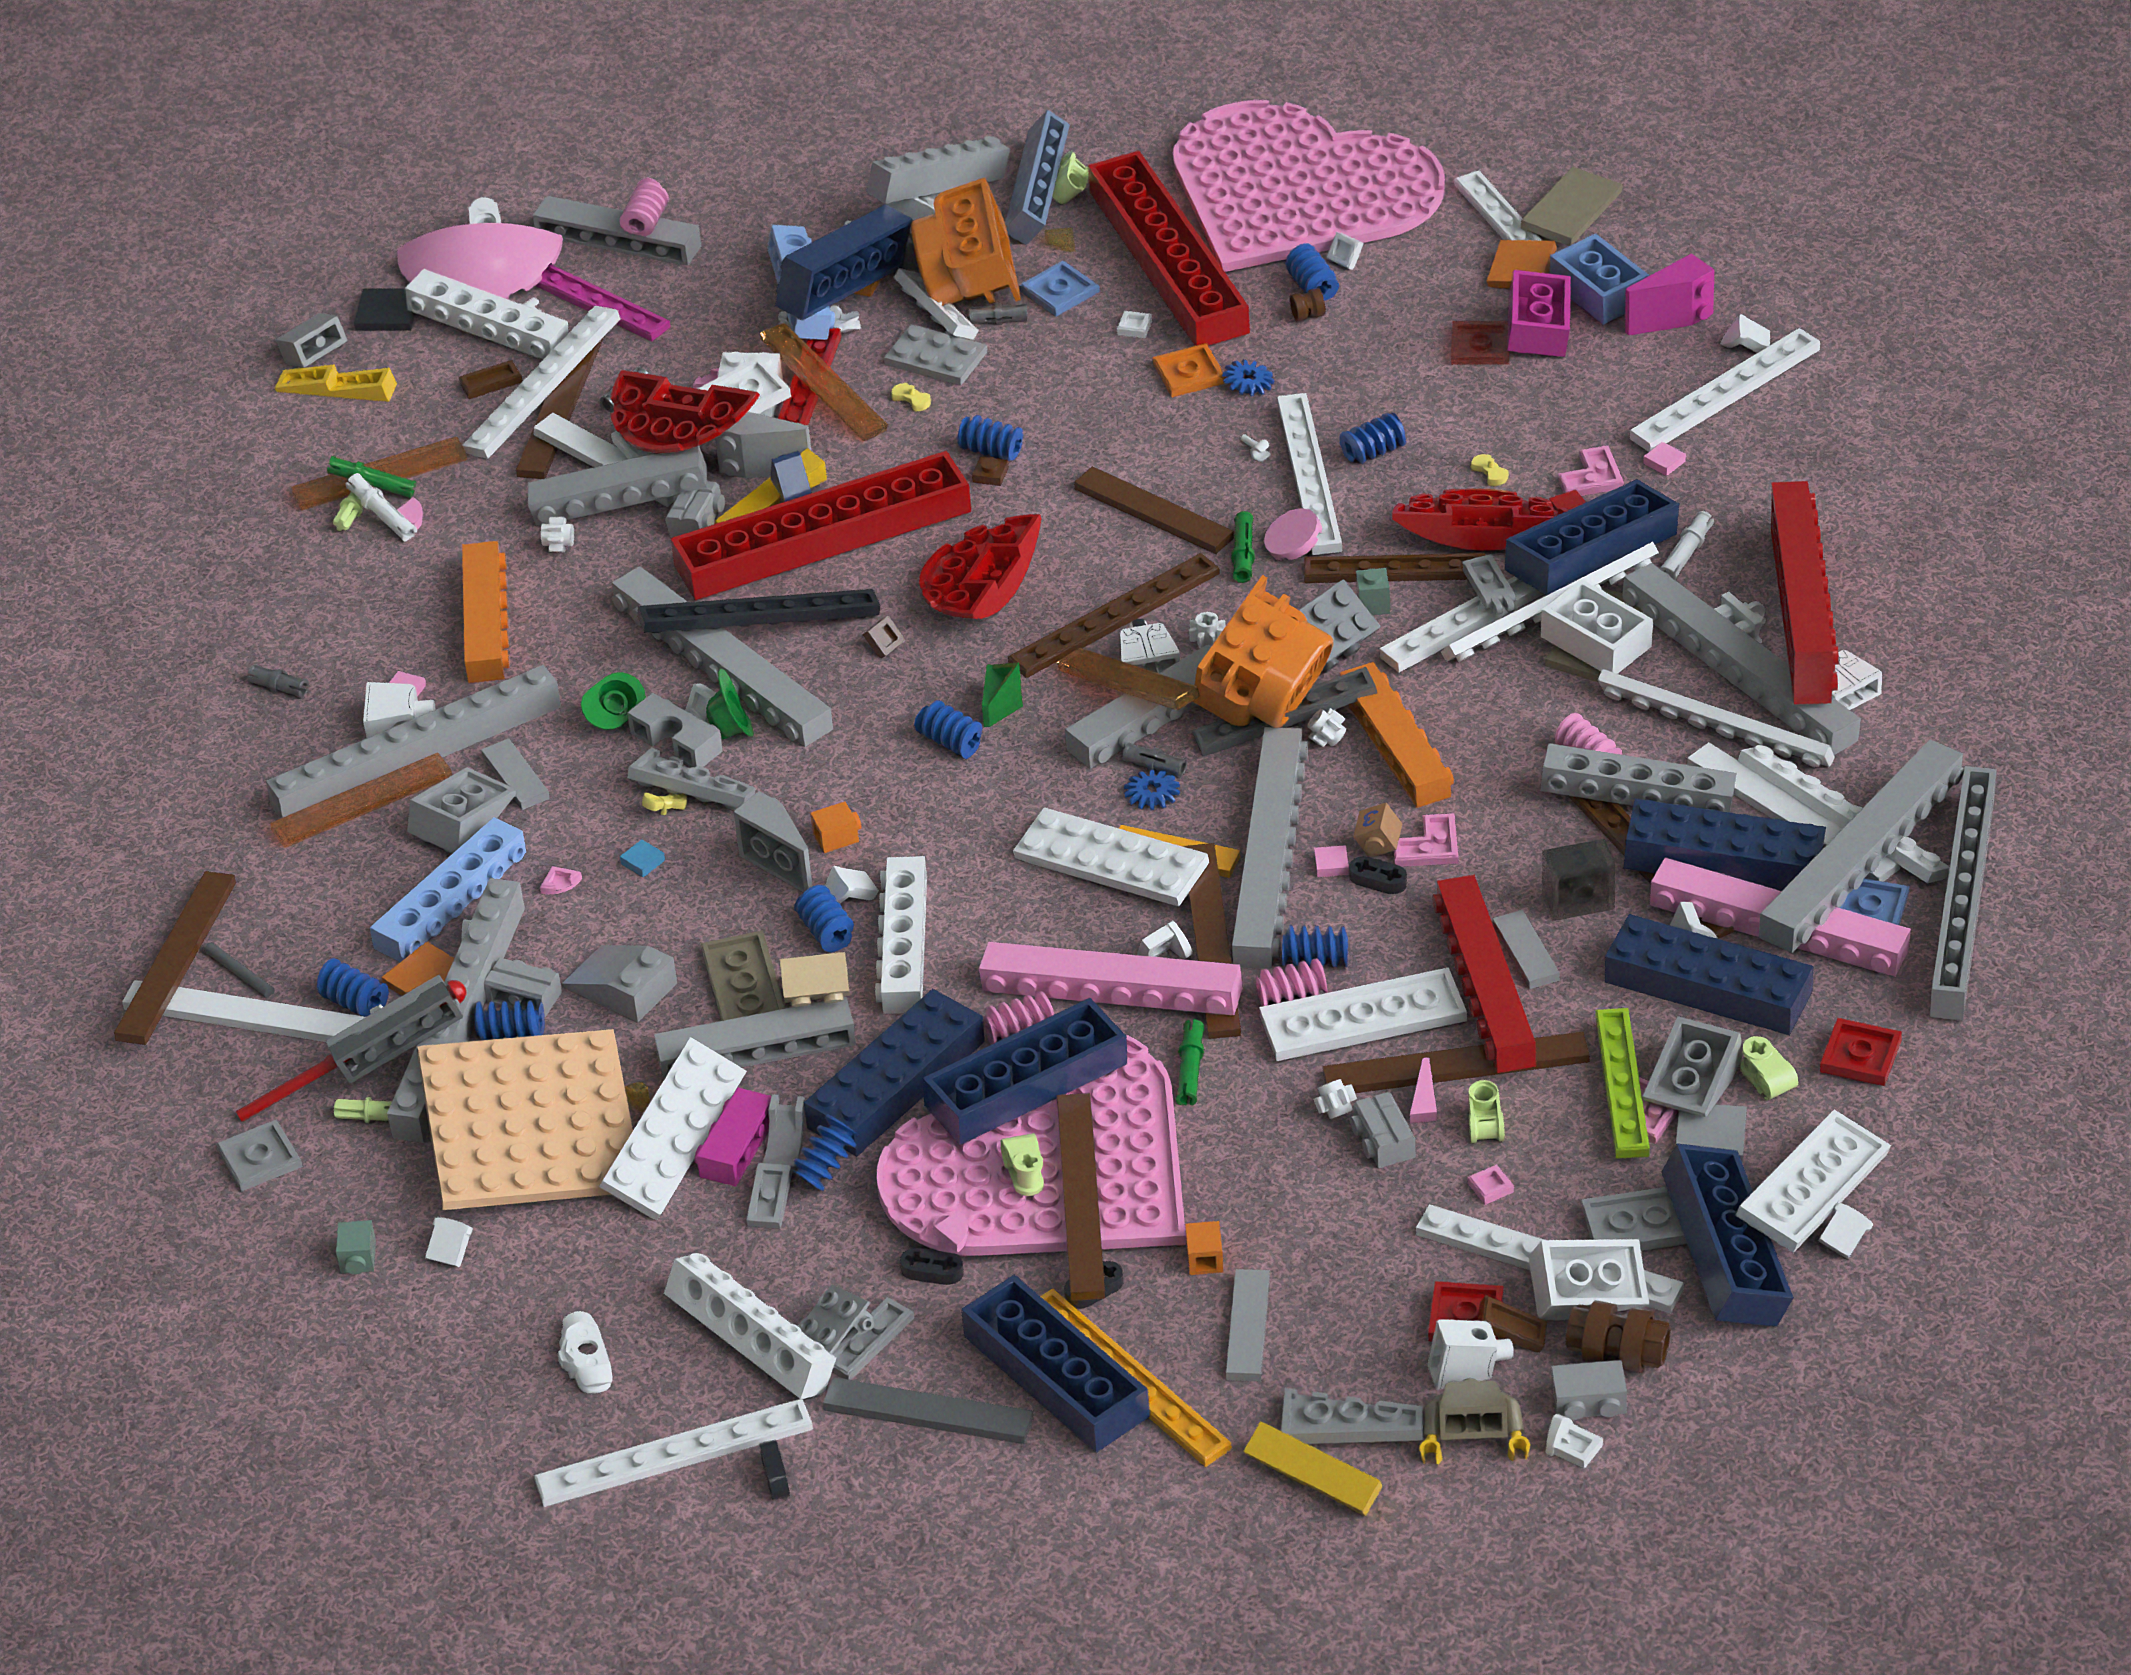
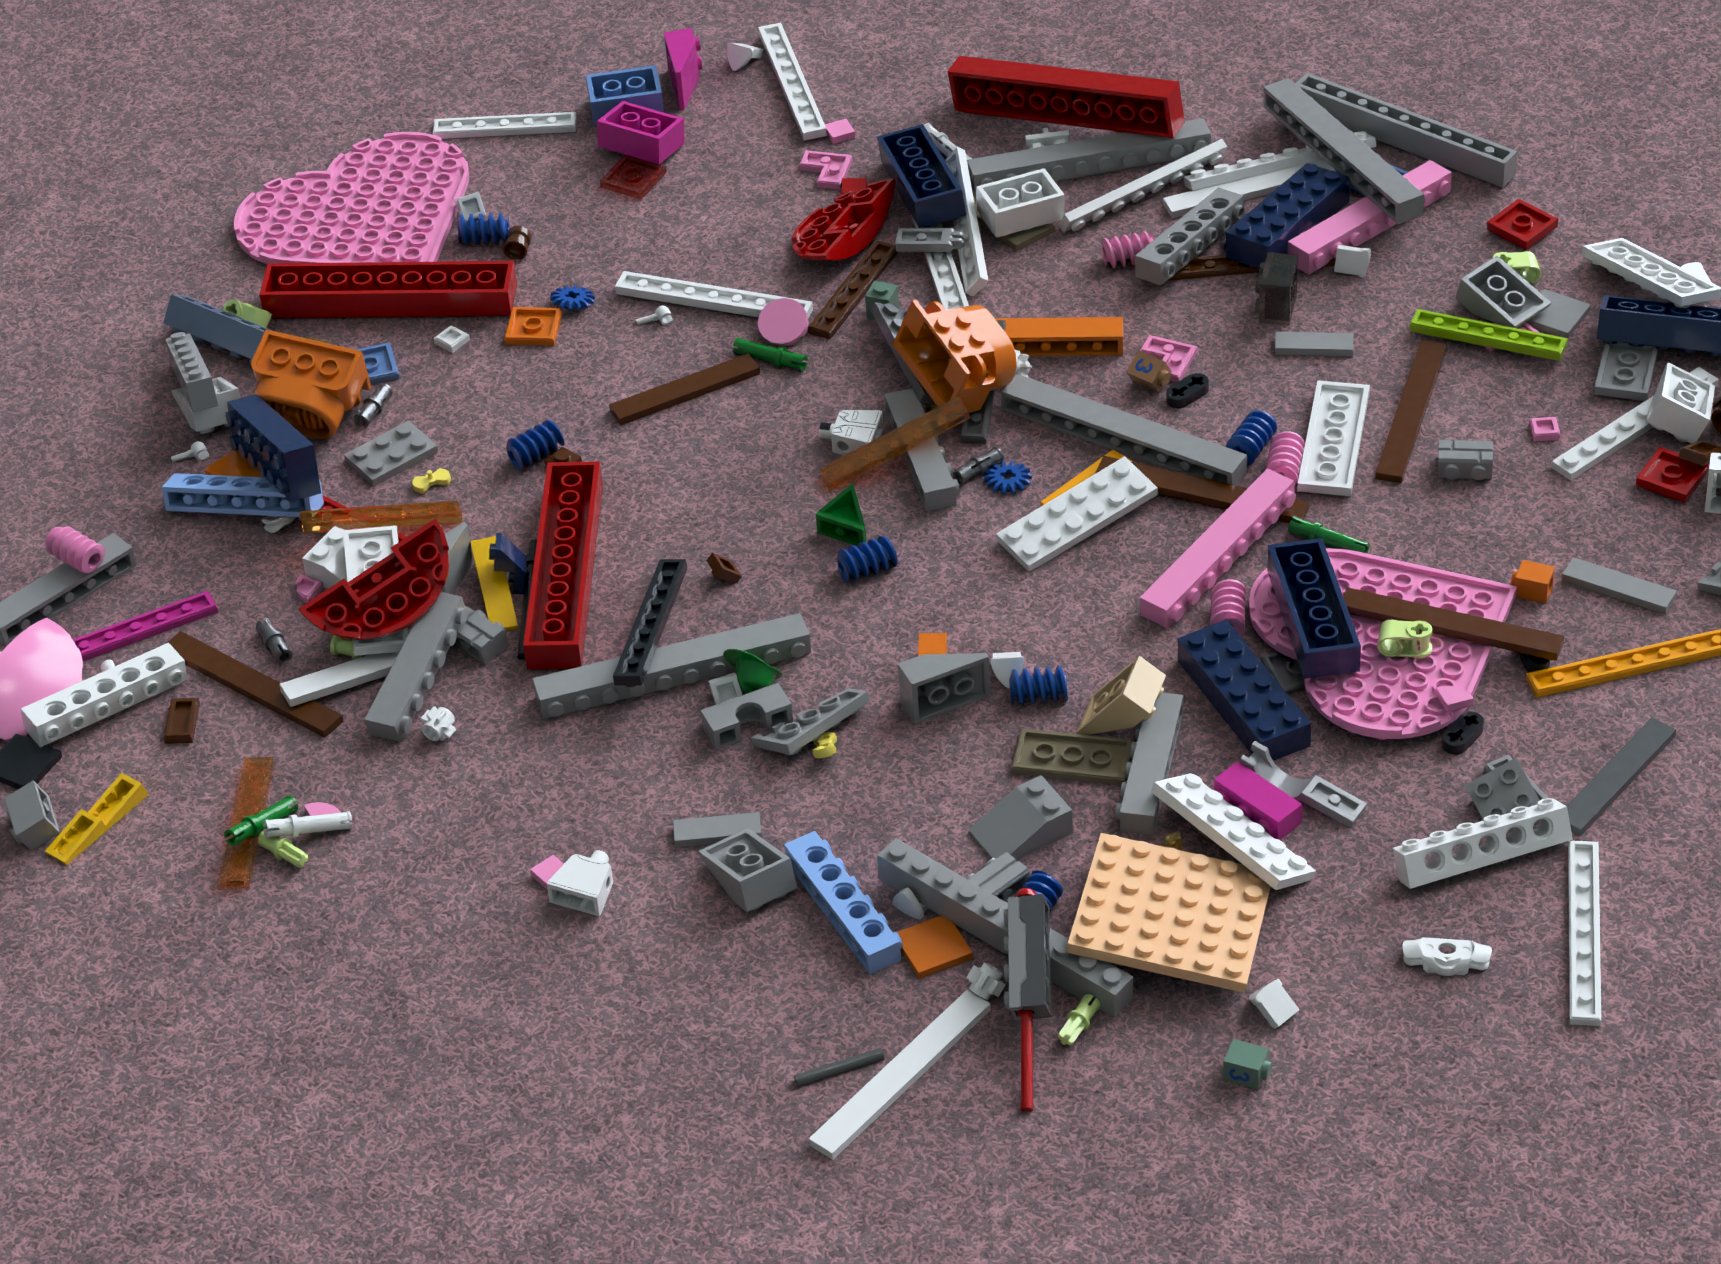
camera: 65 degrees left, 0 degrees up
reddish brown tile [114,871,236,1045] -> none
light grey tile [216,1119,303,1192] -> none
flat silver pin [247,664,309,698] -> none
light grey brick [266,665,561,824] -> none
clear orange tile [270,752,452,848] -> none
blue piece [317,958,389,1017] -> none
white plate [462,306,620,459] -> none
orange brick [462,541,510,683] -> none
bright pink tile [540,866,582,895] -> none
green piece [580,672,646,730] -> none
dark azure tile [620,840,665,877] -> none
black beam [759,1439,790,1500] -> none
blue piece [792,1114,858,1191] -> none
white brick [875,856,927,1014] -> none
white plate [894,268,979,340] -> none
red brick [919,514,1042,619] -> none
dark blue brick [961,1274,1150,1453] -> none
reddish brown tile [1008,553,1220,679] -> none
white tile [1137,921,1193,959] -> none
white gear [1189,612,1226,648] -> none
white gear [1313,1079,1357,1119] -> none
bright pink tile [1314,845,1349,877] -> none
blue piece [1339,412,1406,464] -> none
bright pink piece [1410,1058,1437,1123] -> none
red brick [1432,875,1536,1073] -> none
yellowish green piece [1469,1080,1505,1144] -> none
light yellow piece [1470,454,1509,486] -> none
orange tile [1487,240,1557,288] -> none
dark tan tile [1520,167,1623,246] -> none
dark blue brick [1605,914,1814,1036] -> none

